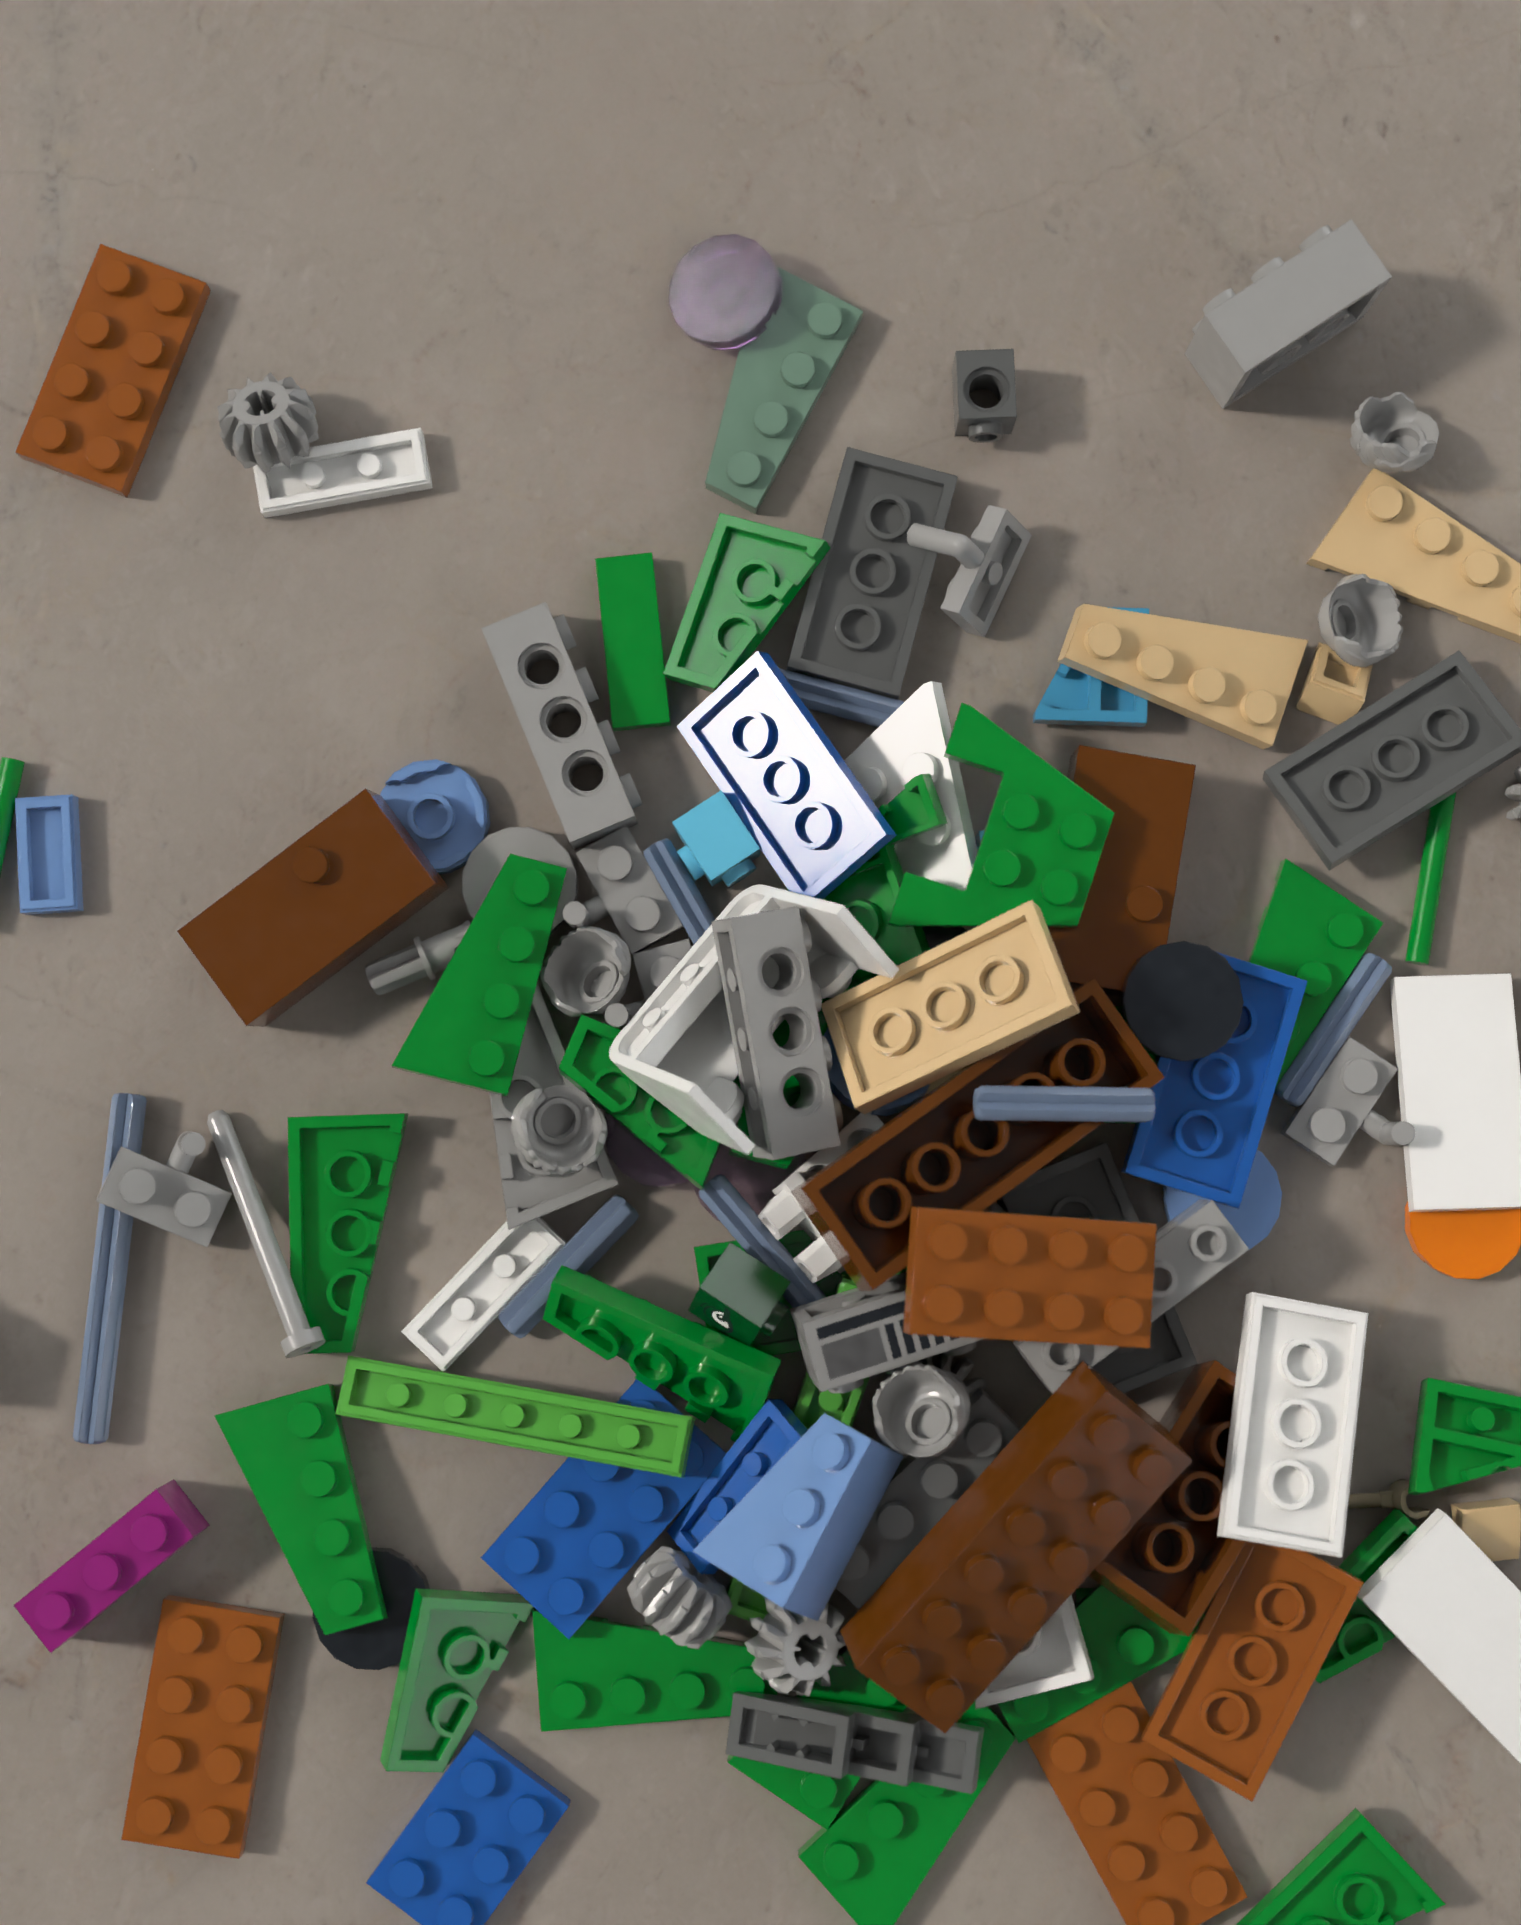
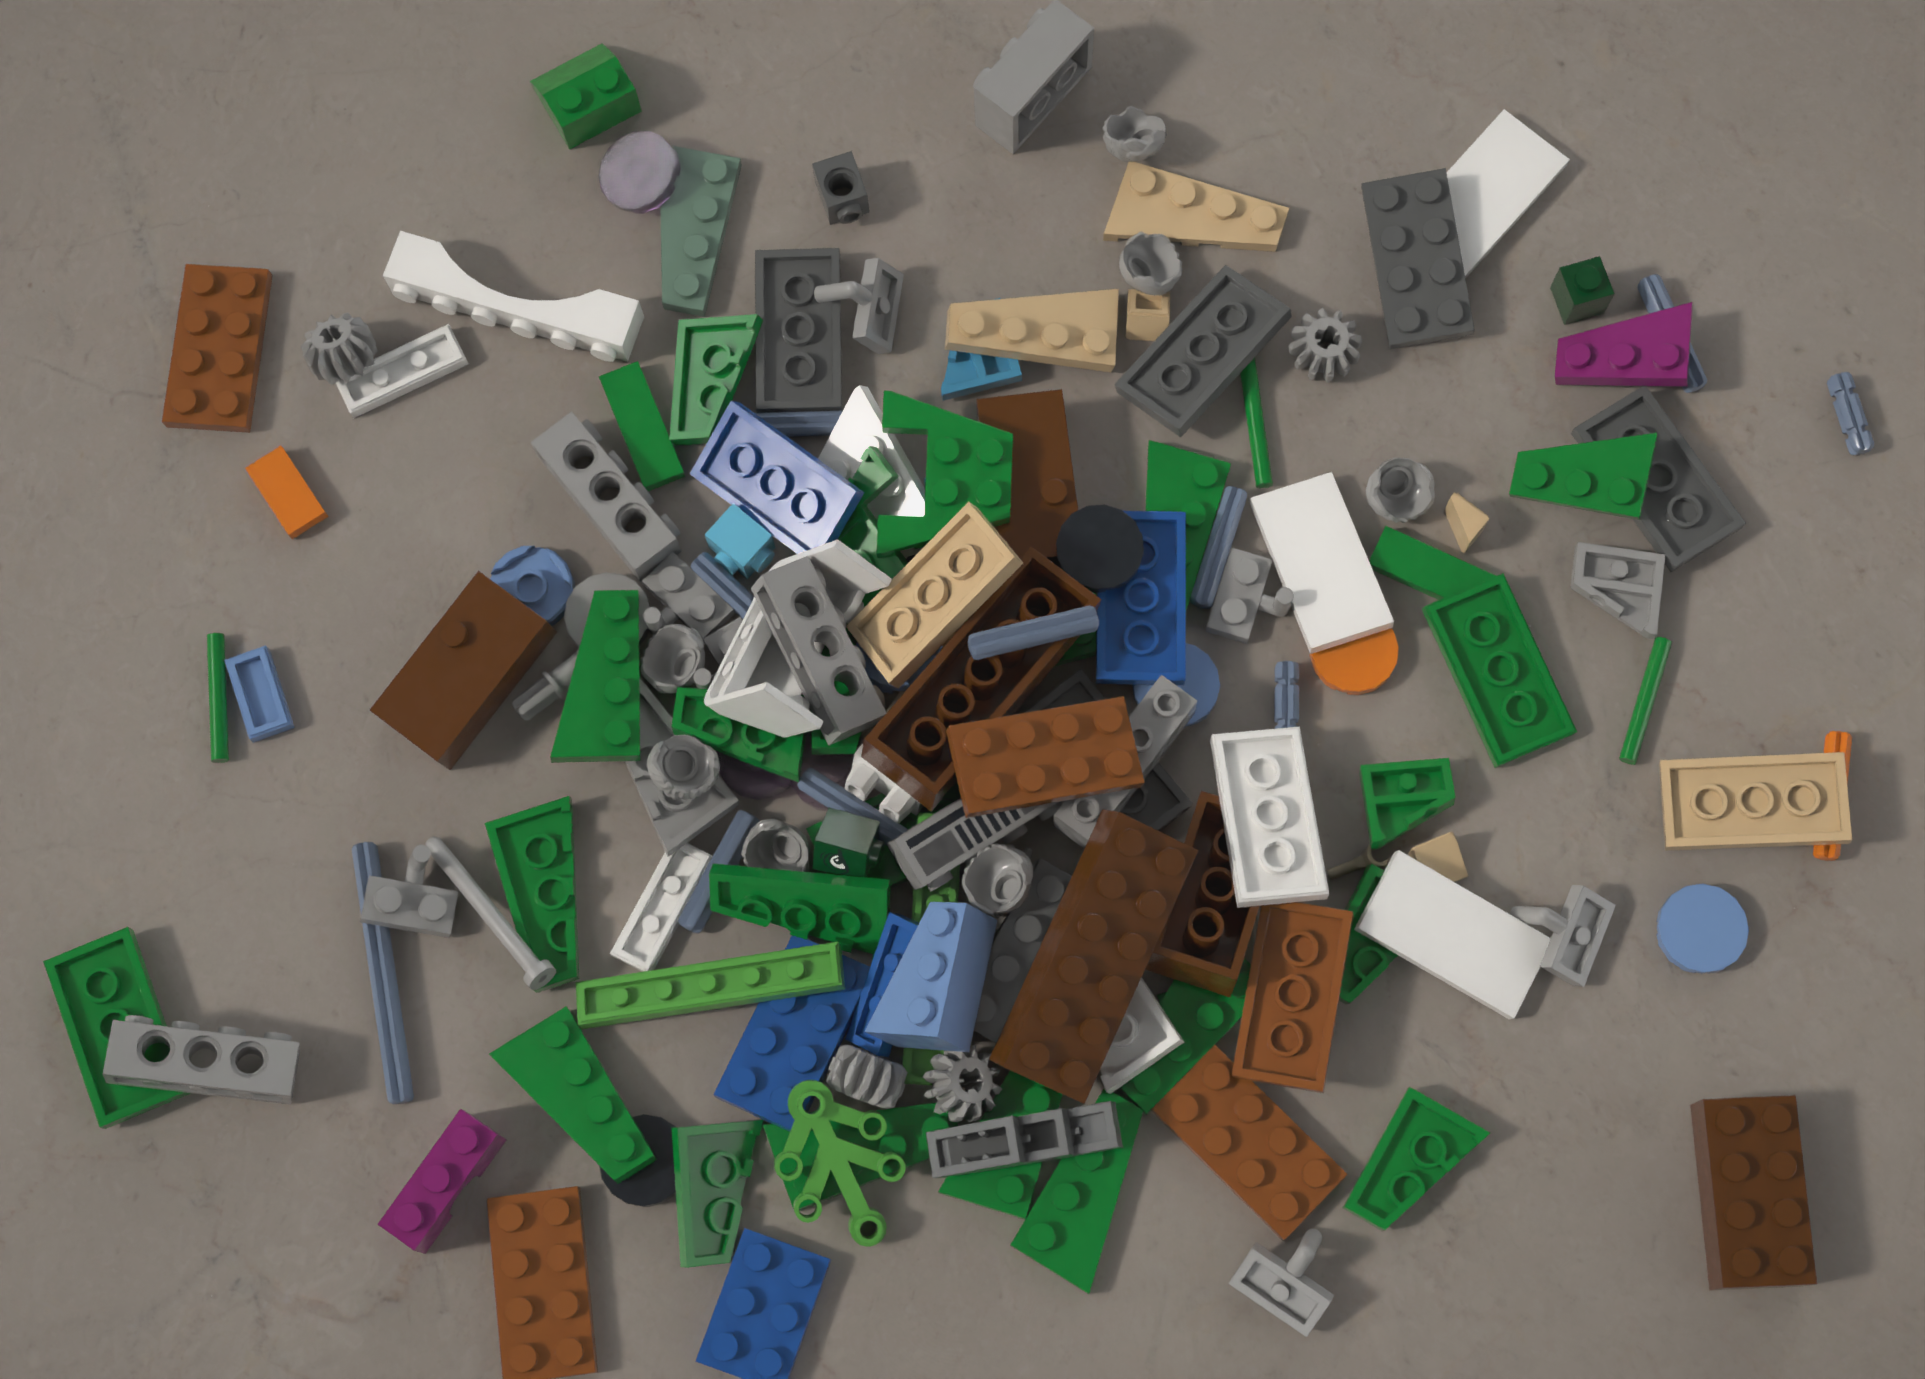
camera: 15 degrees left, 10 degrees down
none -> orange tile [245,445,329,540]
none -> white arch [383,231,644,362]
none -> green slope [530,43,642,150]
none -> light grey hair [741,819,810,872]
none -> bright green plant [774,1080,906,1247]
none -> sand blue axle [1274,661,1299,729]

